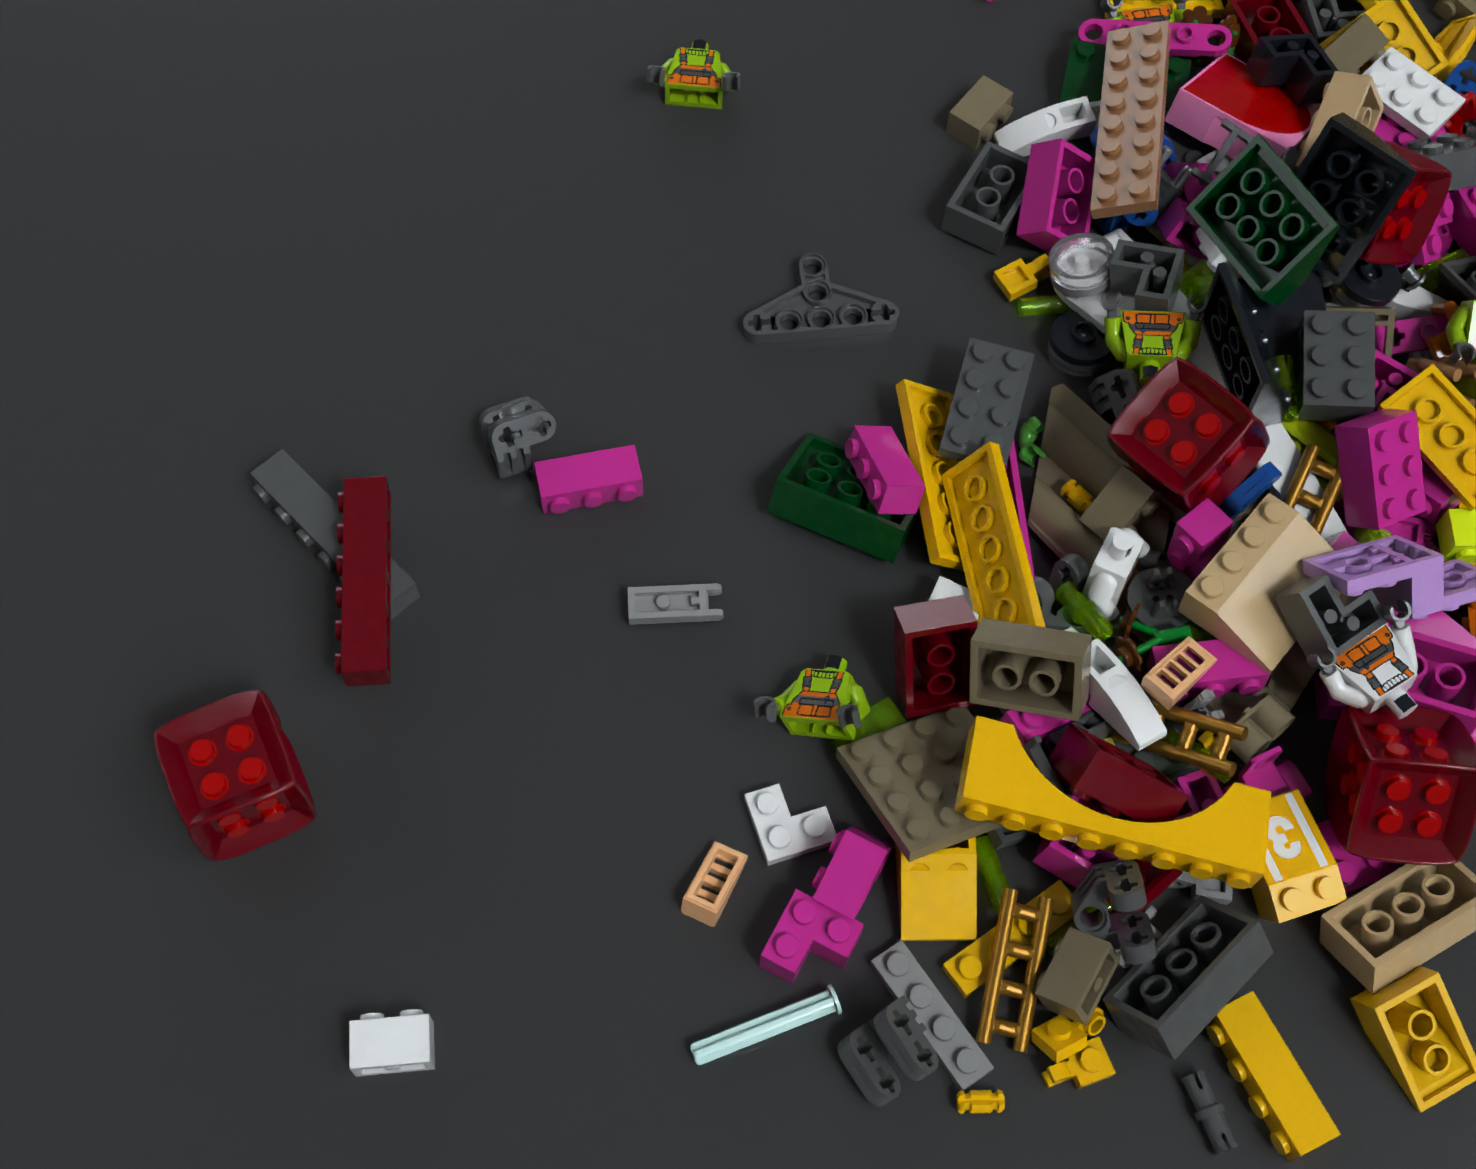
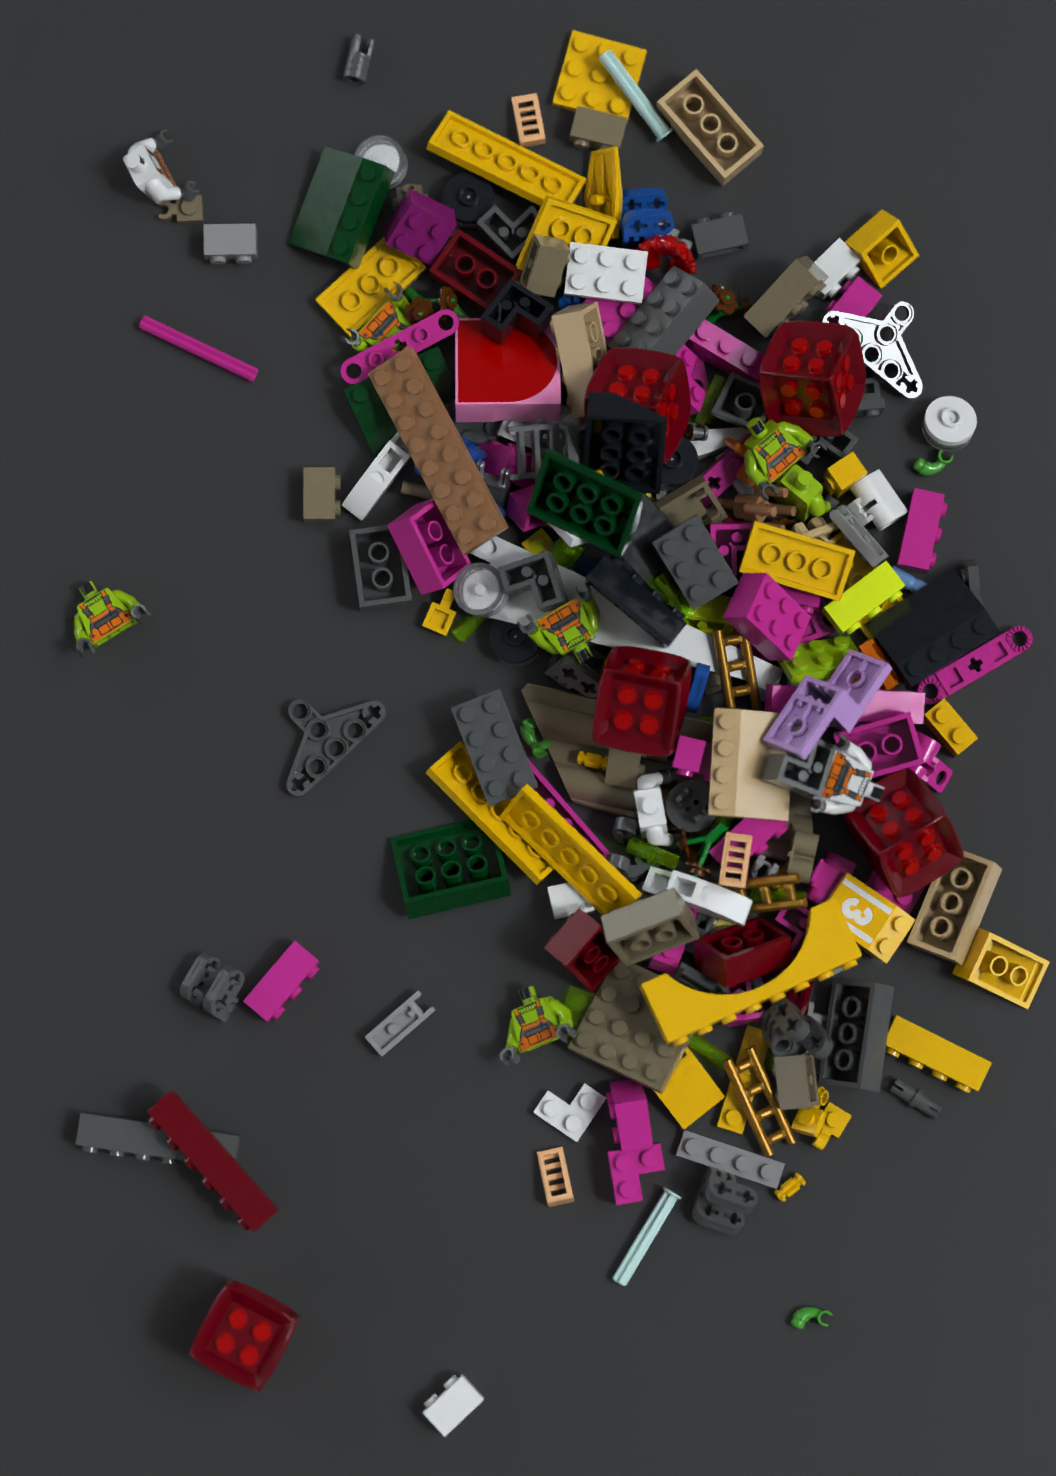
camera: 40 degrees left, 20 degrees up
dark pink brick [845,425,925,514] -> none

